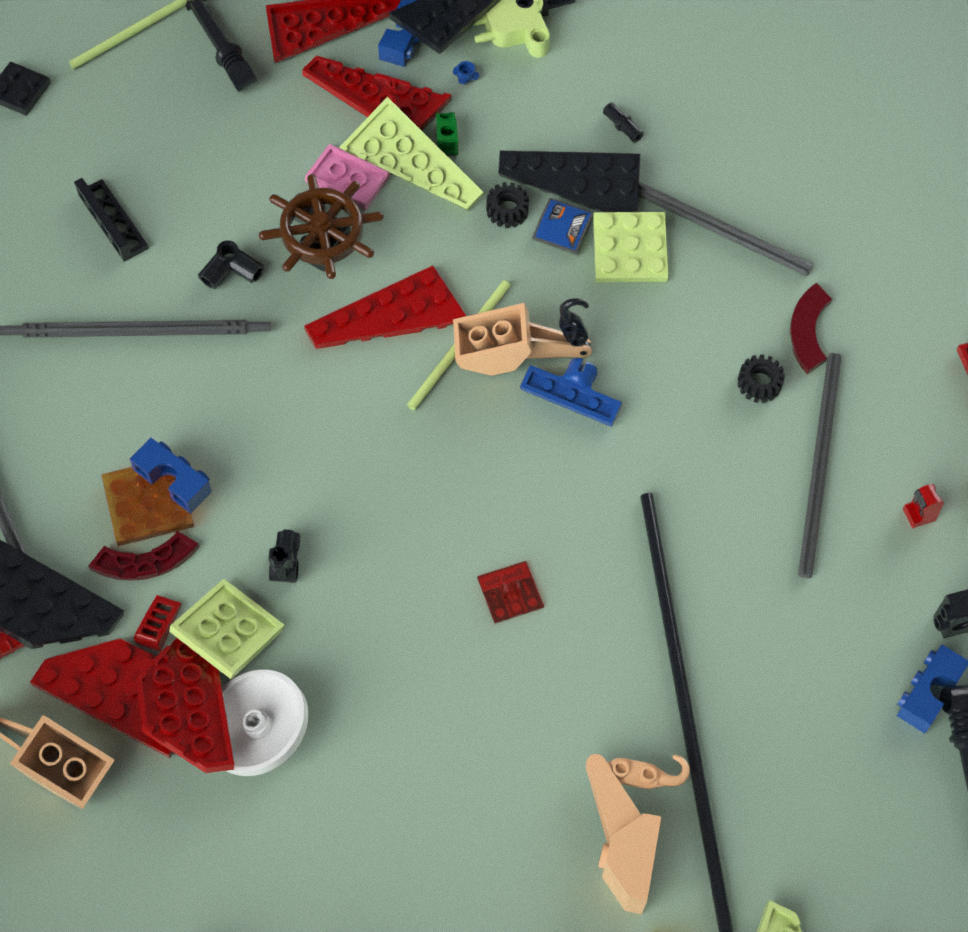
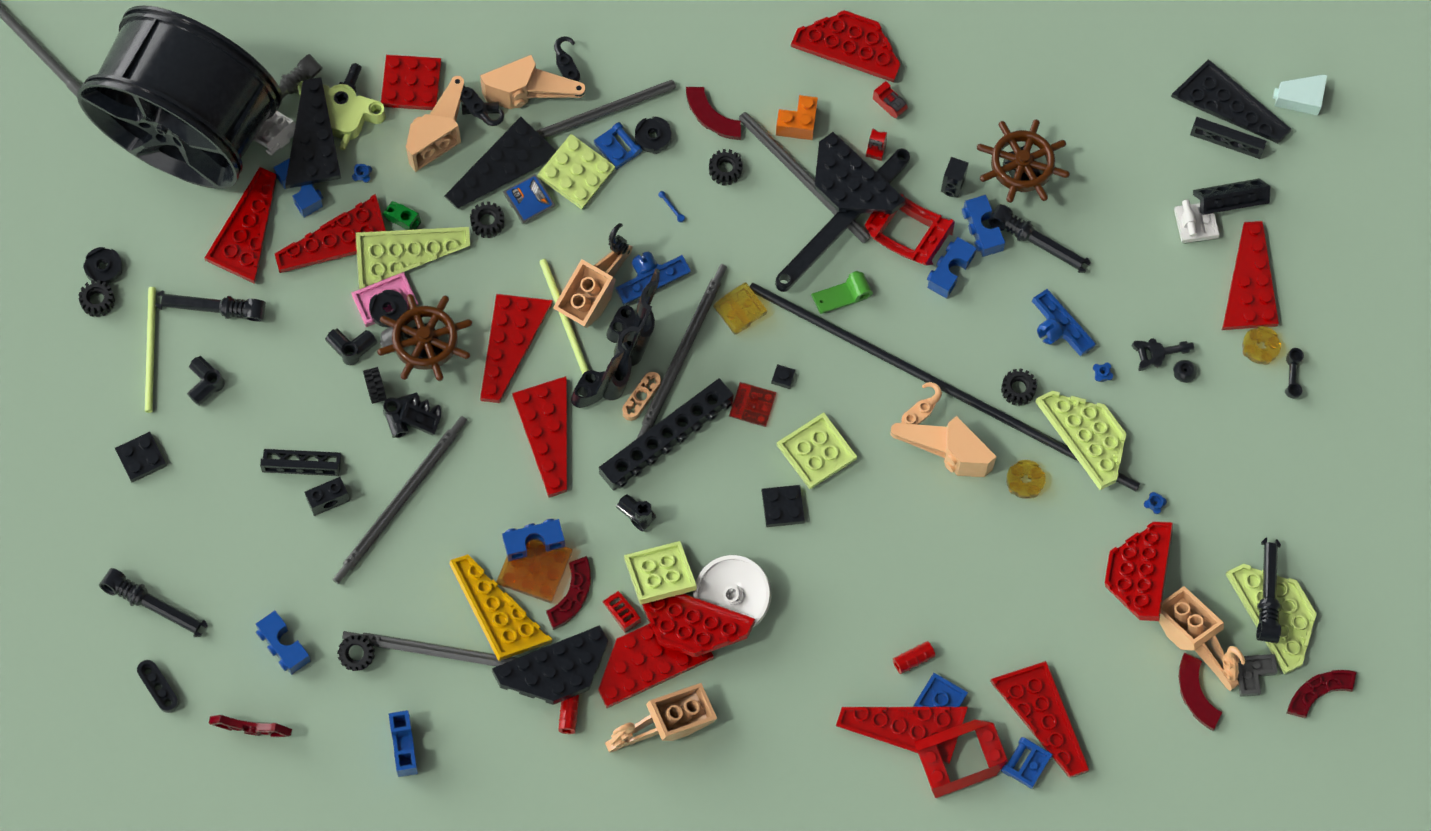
camera: 55 degrees left, 5 degrees up
none -> black piece [187,356,225,406]
none -> black brick [304,477,350,516]
none -> black piece [325,328,377,365]
none -> black tyre [363,367,387,404]
none -> black plate [369,290,408,328]
none -> red plate [381,55,442,110]
none -> black plate [398,394,441,435]
none -> light nougat slope [406,76,504,172]
none -> yellow wing [449,554,553,661]
none -> light nougat slope [480,36,585,109]
none -> red wing [512,376,567,498]
none -> black panel [571,269,660,408]
none -> blue plate [594,122,643,170]
none -> black brick [599,378,734,491]
none -> light nougat beam [622,372,661,421]
none -> black plate [635,117,671,154]
none -> dark grey axle [636,264,727,439]
none -> blue hinge [658,191,685,223]
none -> clear yellow slope [713,282,767,335]
none -> black plate [761,485,805,527]
none -> black plate [771,364,795,389]
none -> black piece [775,148,910,292]
none -> orange brick [776,95,818,140]
none -> yellowish green plate [777,412,857,489]
none -> bright green door [811,271,873,314]
none -> black plate [815,132,906,214]
none -> red wedge [864,193,955,266]
none -> blue arch [927,237,977,299]
none -> black tyre [1001,369,1037,406]
none -> blue plate [1032,289,1096,356]

